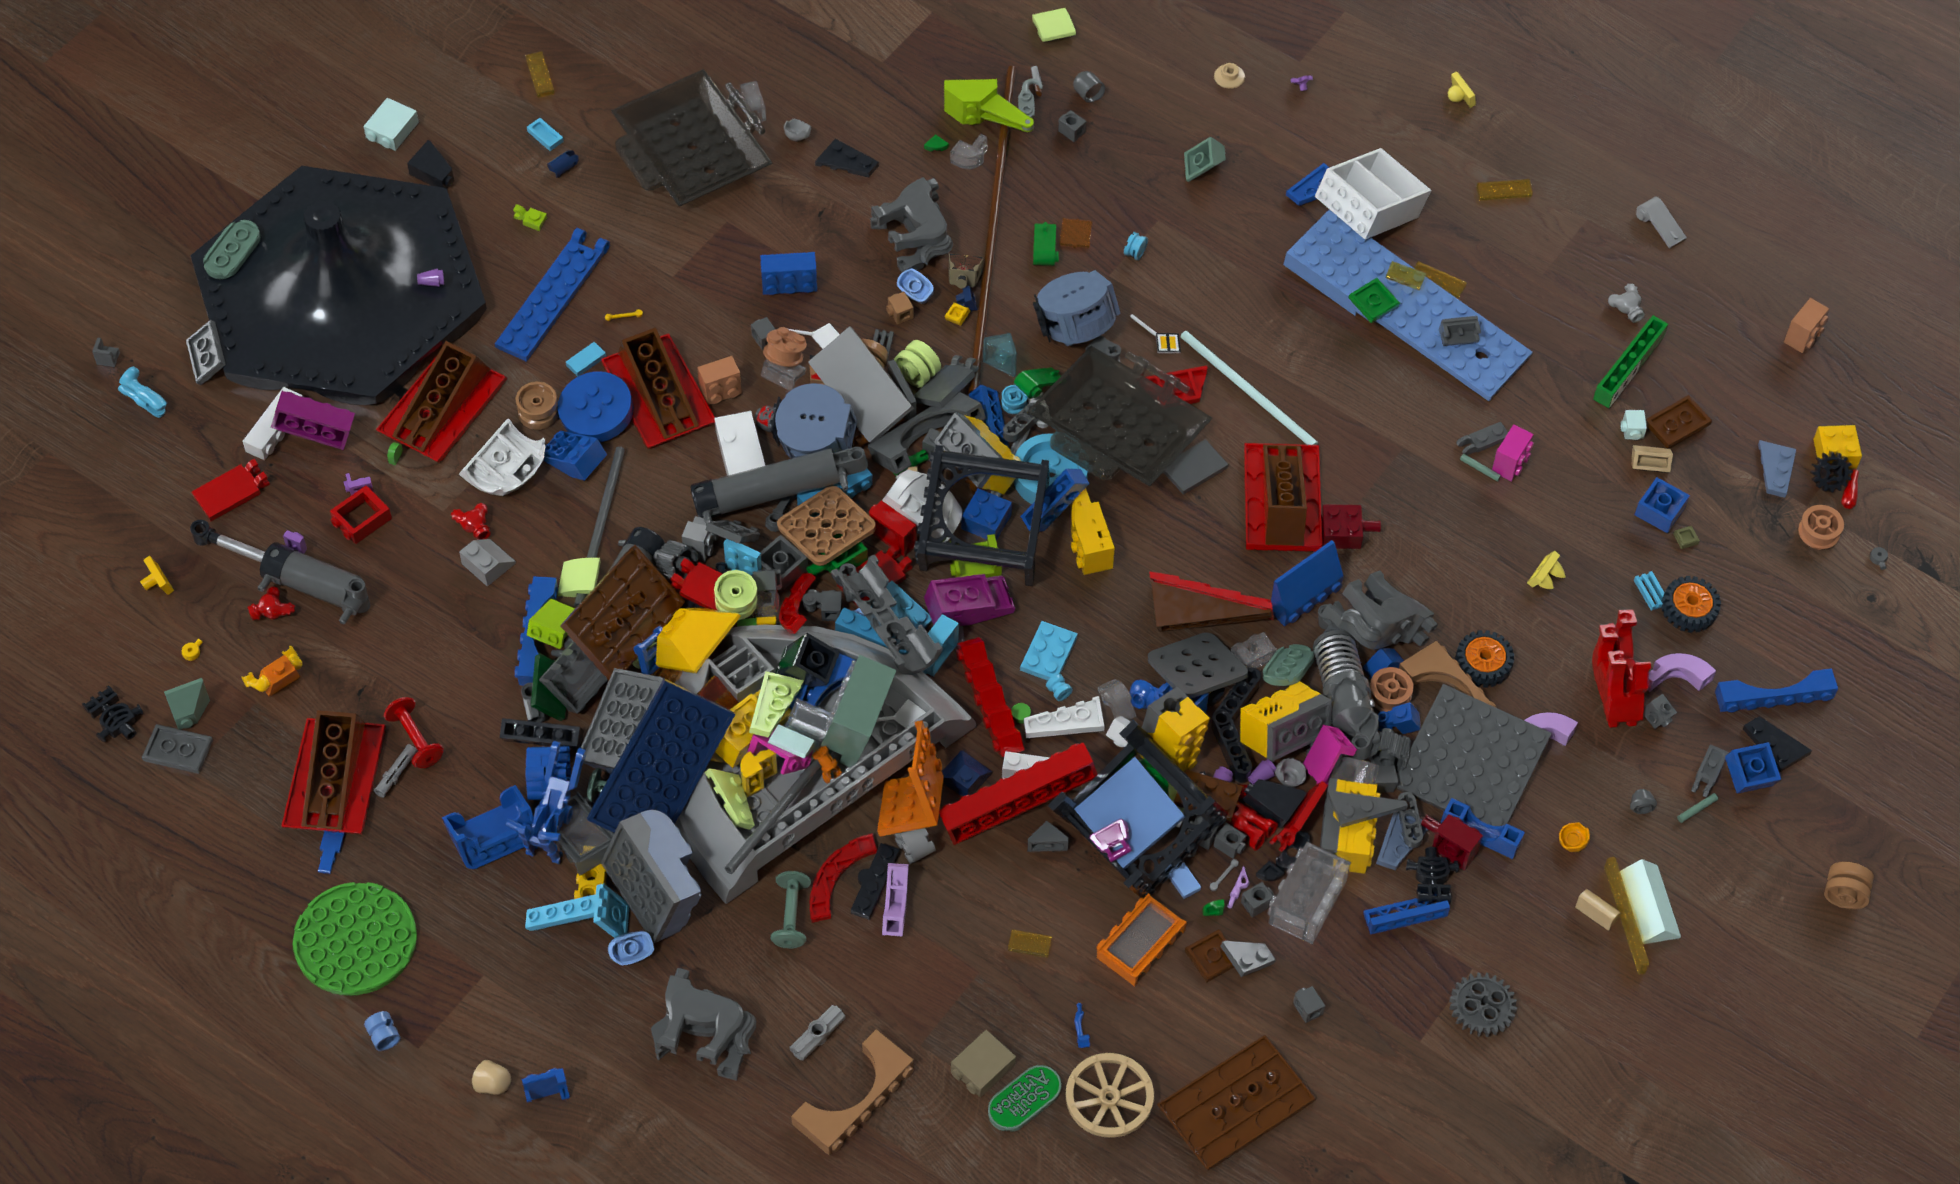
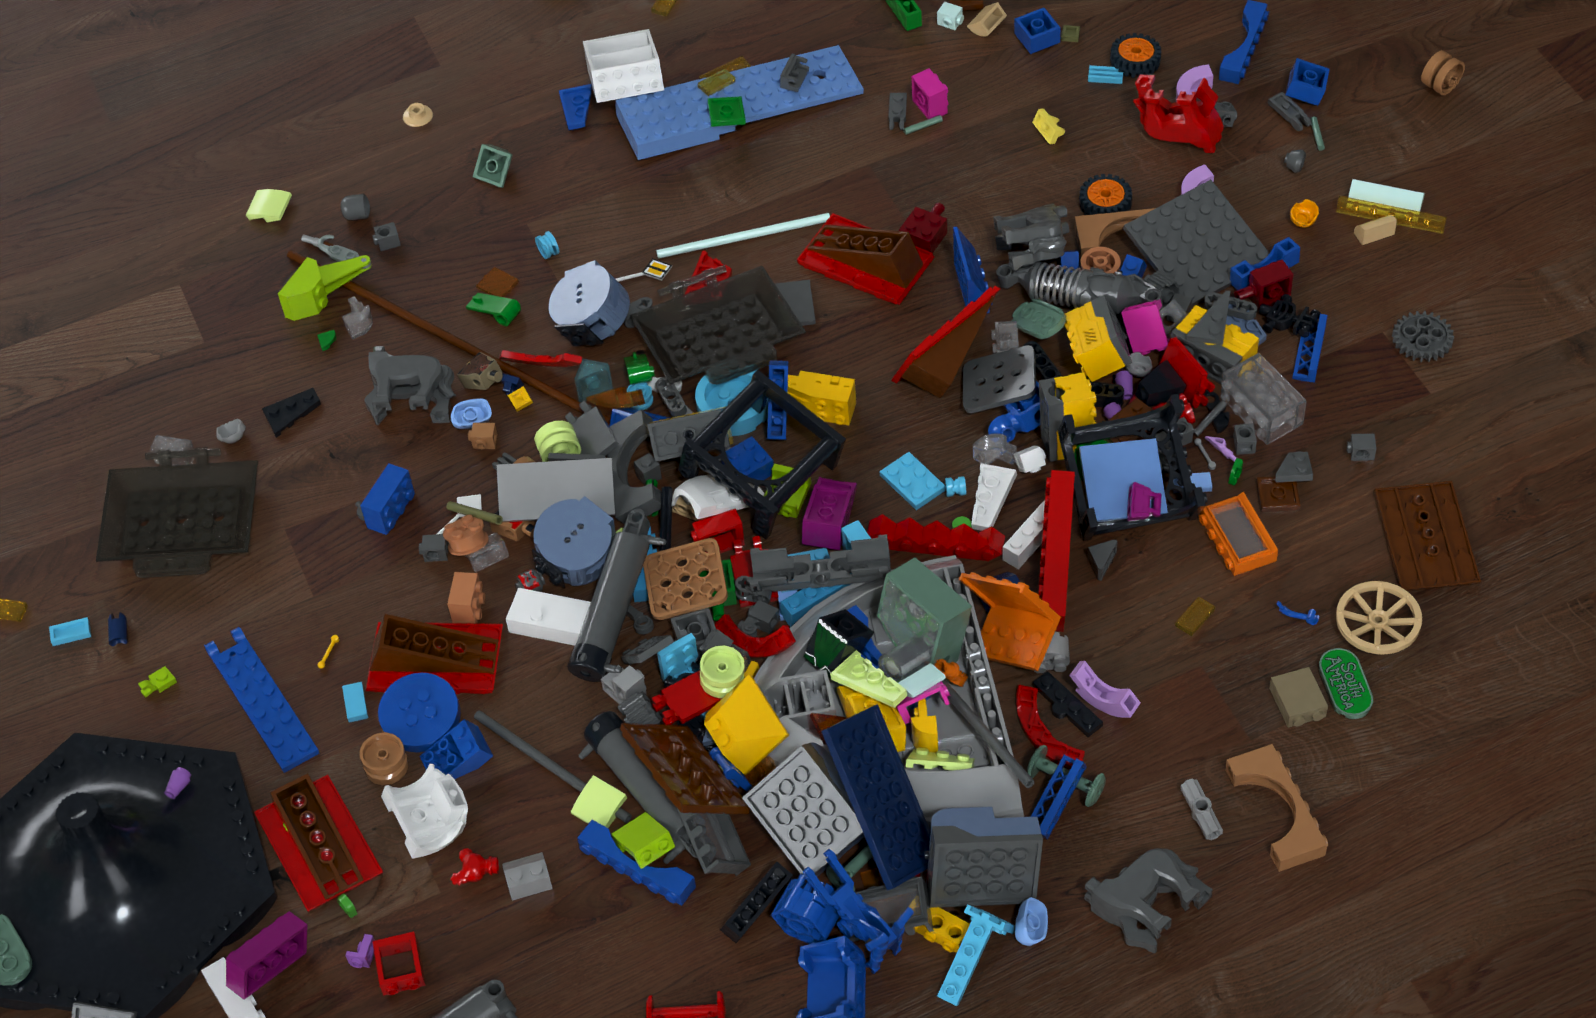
camera: 55 degrees left, 5 degrees down
black slope [407,140,454,188] -> none
dark grey piece [521,683,545,722] -> none
dark green tile [531,653,568,721] -> none
medium lavender plant [1291,75,1313,91] -> none
black wing [1743,716,1812,772] -> none
none -> olive piece [446,501,503,525]
none -> red tile [499,350,582,367]
none -> clear orange slope [586,387,645,409]
none -> black axle [660,486,673,551]
none -> blue fence [1031,755,1087,840]
none -> dark grey piece [1193,400,1227,437]

